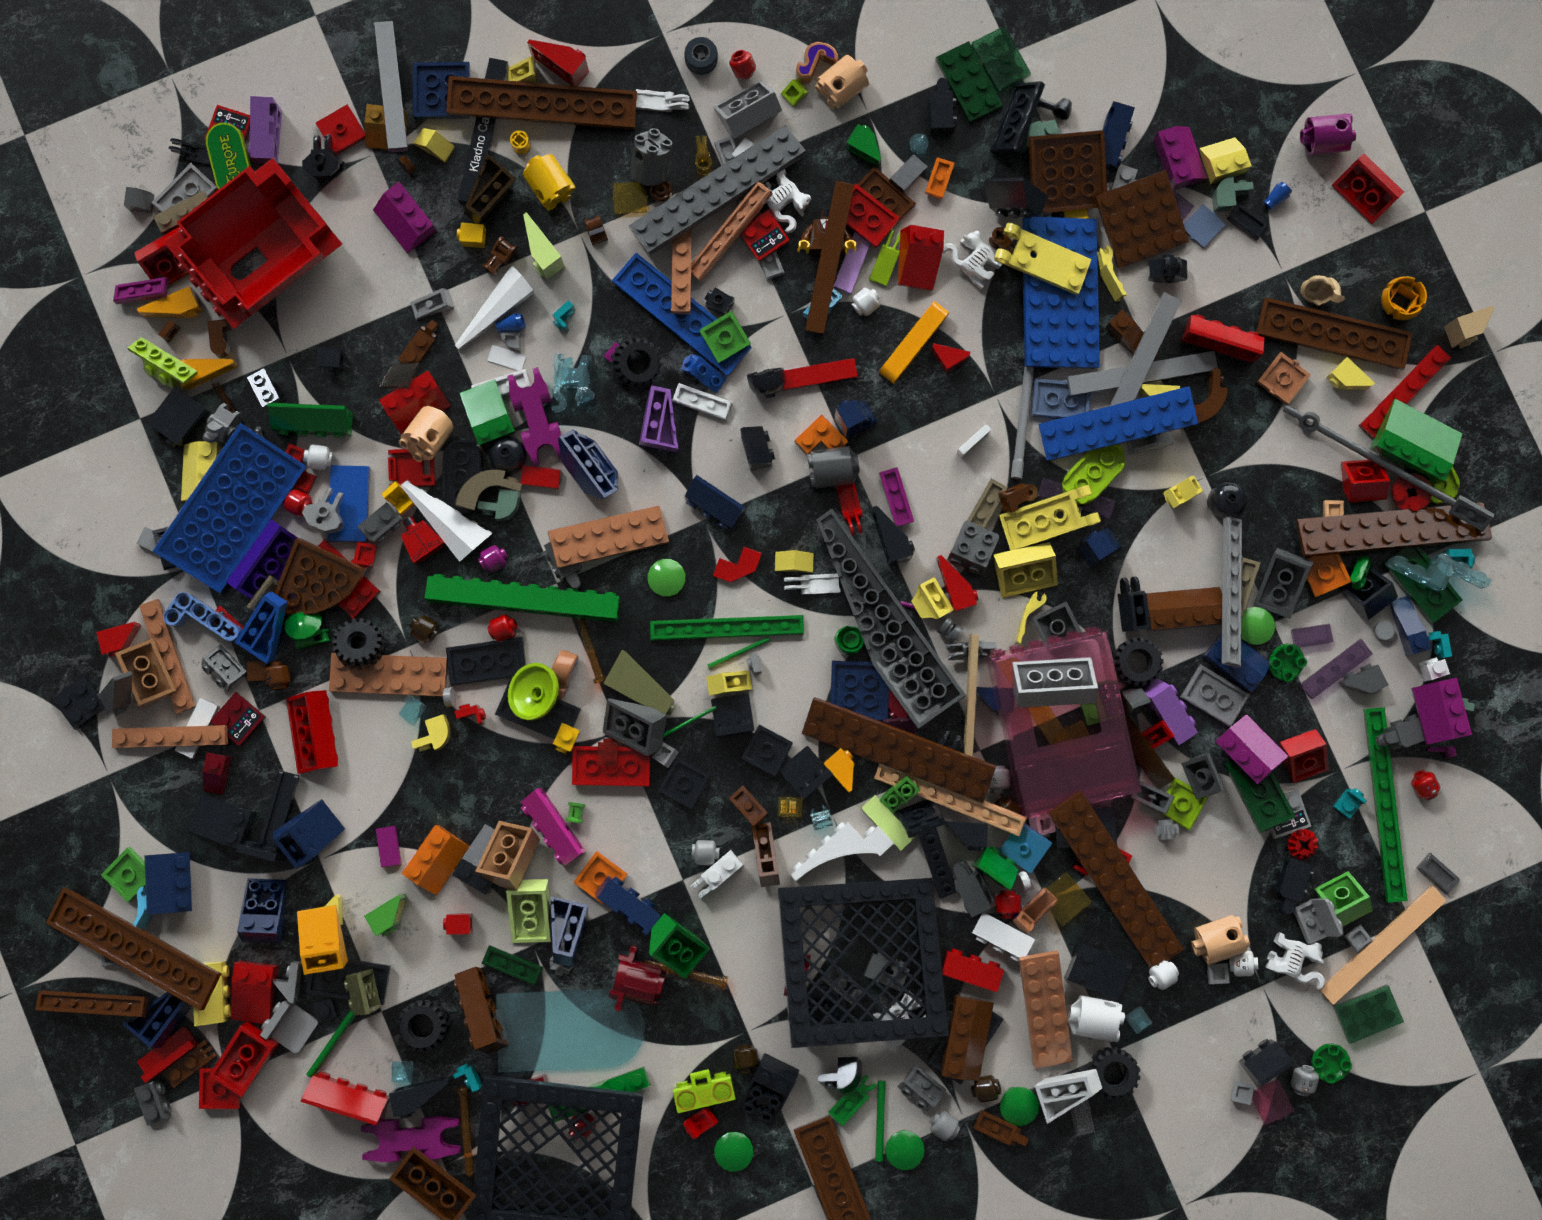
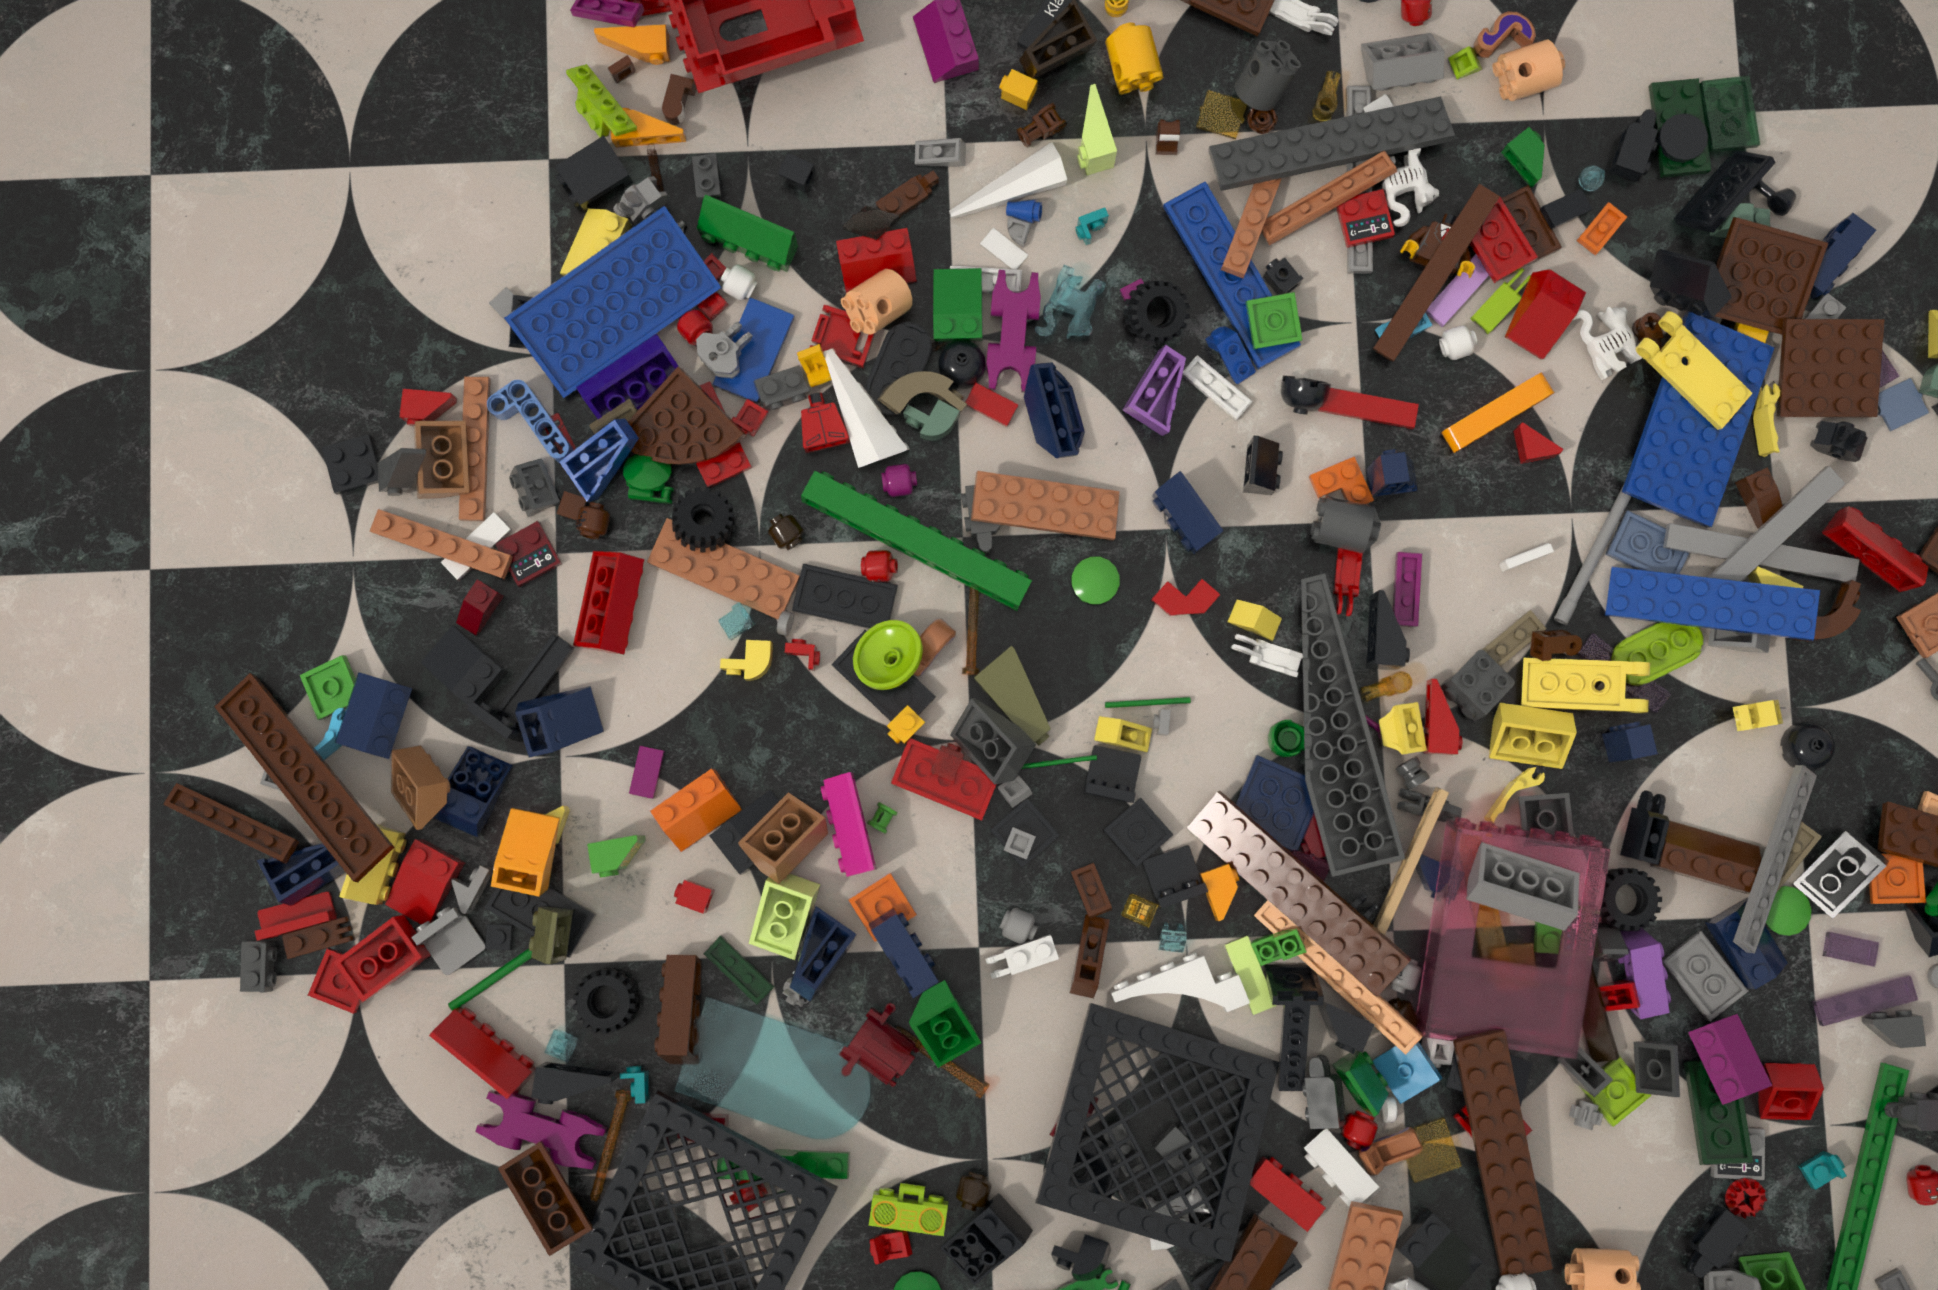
camera: 25 degrees right, 0 degrees up
green tile [650,615,804,641] -> none
magenta slope [1153,126,1208,191] -> none
green dish [1269,643,1307,682] -> none
none -> medium nougat slope [391,745,450,830]
none -> light grey plate [1004,827,1036,860]
none -> clear yellow pin [1361,671,1412,702]
none -> black tile [1657,114,1708,163]

